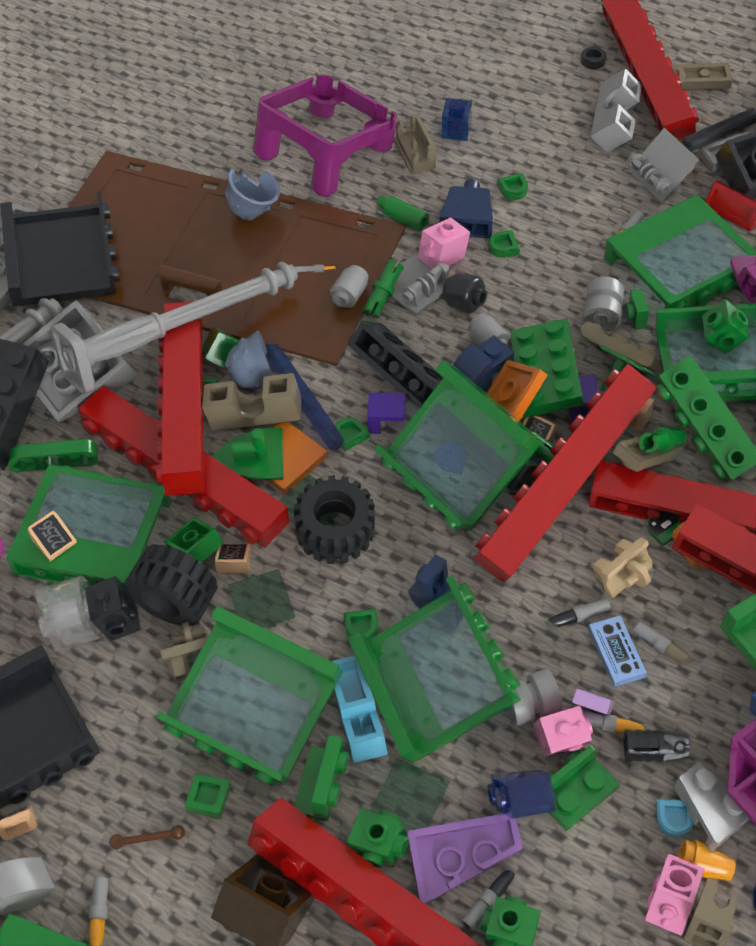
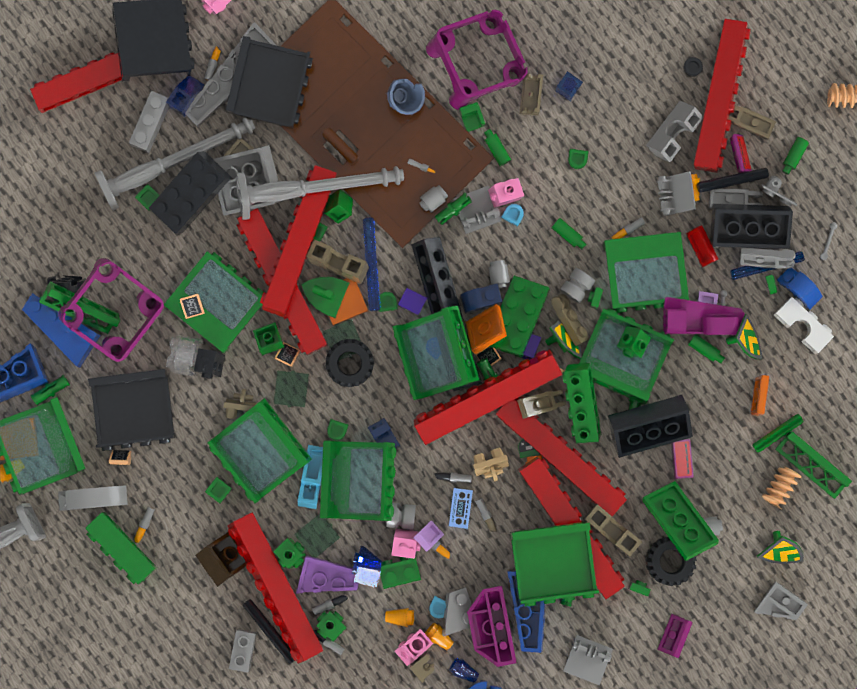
camera: 20 degrees right, 30 degrees up
green beam [8,439,98,473] -> none
reddish brown hinge [109,825,185,849] -> none
black tyre [125,544,218,626] -> none
sand blue helmet [225,330,273,390] -> none
green bracket [294,735,349,821] -> none
dark blue torso [439,179,493,239] -> none
black head [443,272,487,313] -> none
green tile [488,230,520,258] -> none
black hinge [623,729,690,762] -> none
green pin [639,426,687,454] -> none
none -> light orange cone [385,608,414,627]
none -> green panel [459,102,485,132]
none -> medium azure tile [501,204,524,227]
none -> green cylinder [551,218,587,250]
none -> magenta slope [730,134,752,173]

